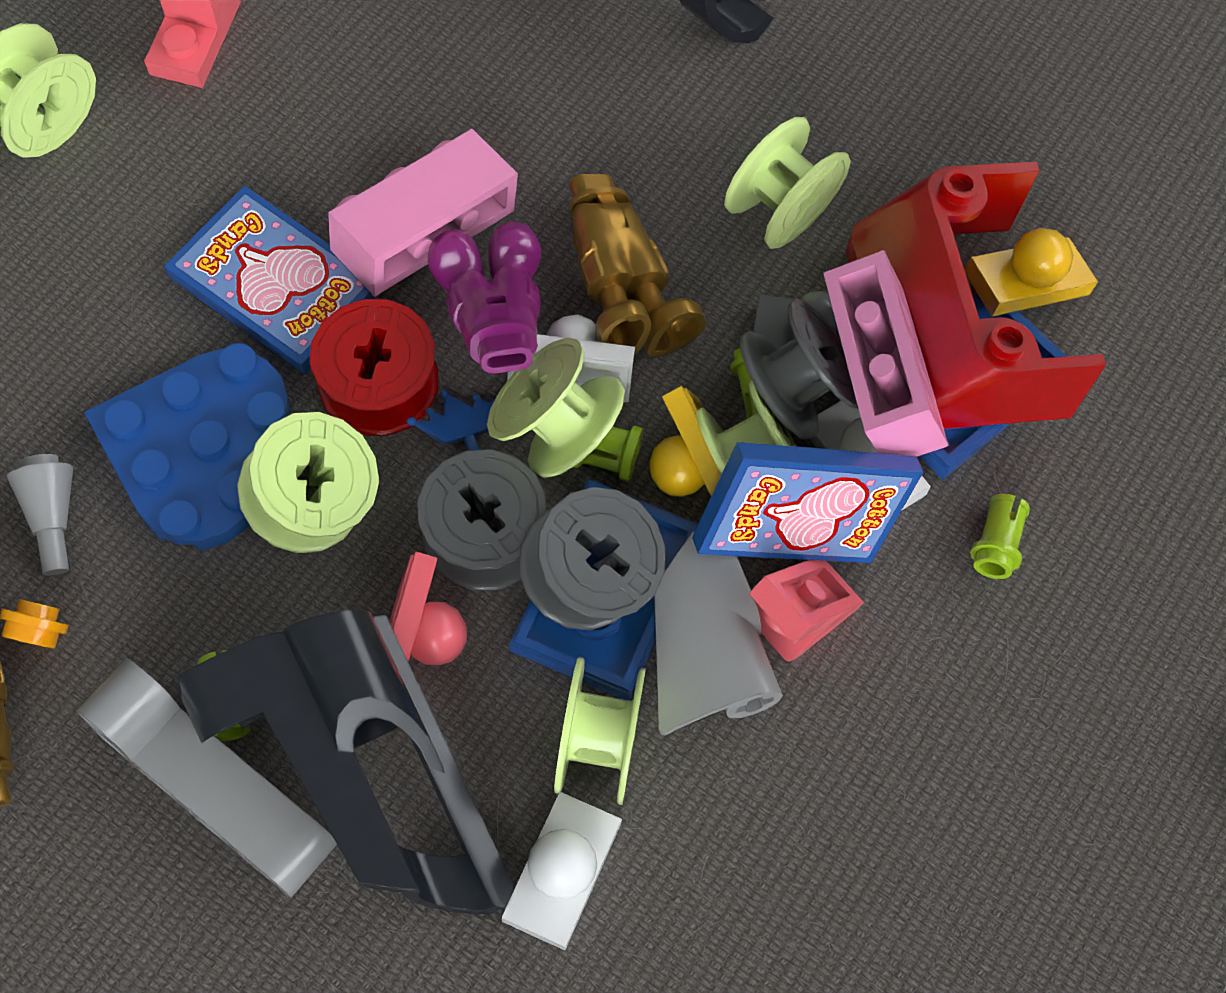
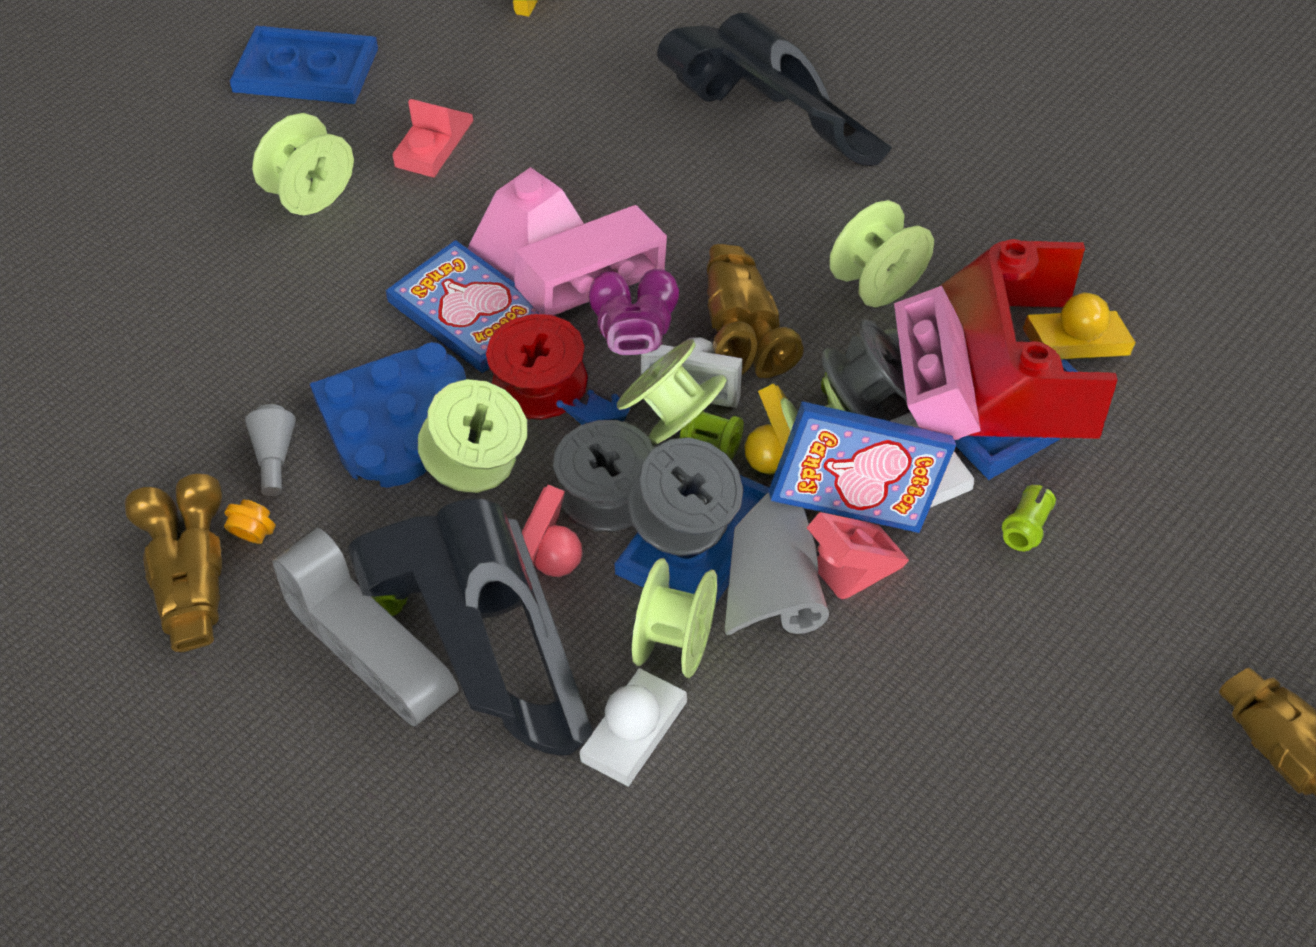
camera: 15 degrees right, 15 degrees down
none -> bright pink slope [467,167,584,283]

